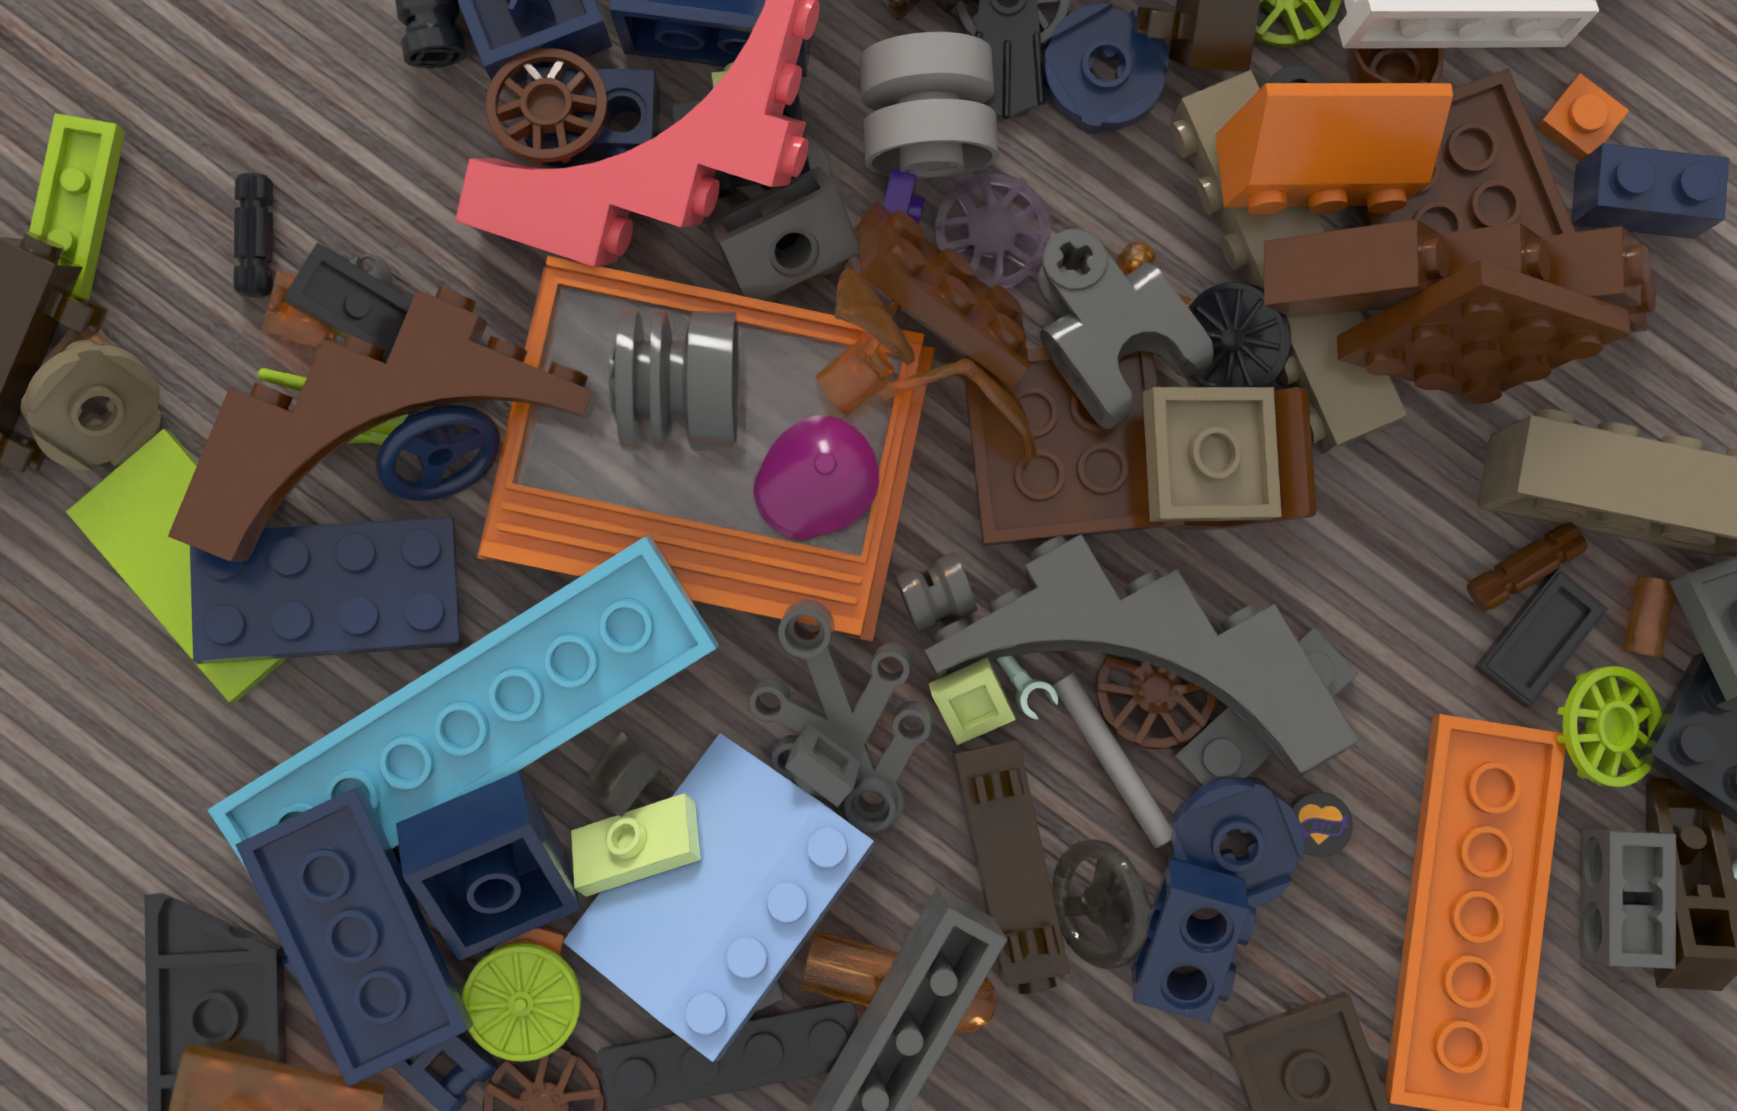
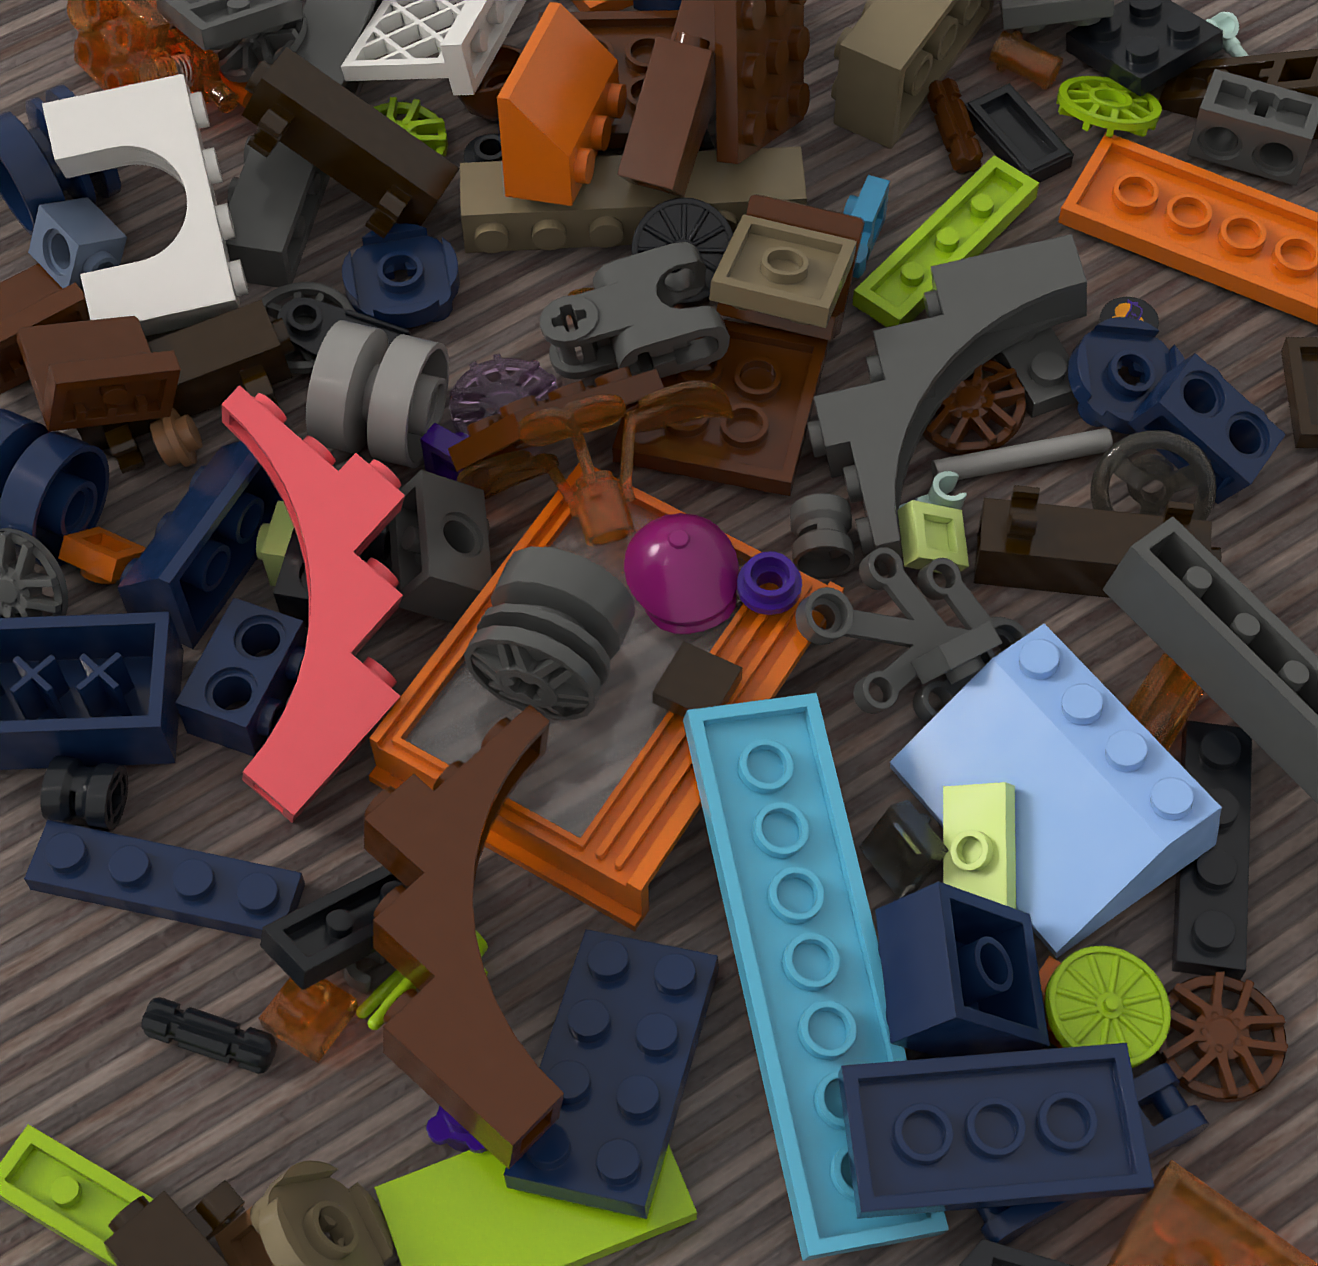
camera: 65 degrees left, 25 degrees down
dark blue piece [376,405,501,501] -> none
reddish brown wheel [486,48,609,165] -> none
none -> dark blue plate [24,820,305,939]
none -> dark brown tile [652,641,742,717]
none -> dark purple plate [737,551,802,615]
none -> dark azure plate [843,175,890,279]
none -> lime plate [852,155,1039,327]

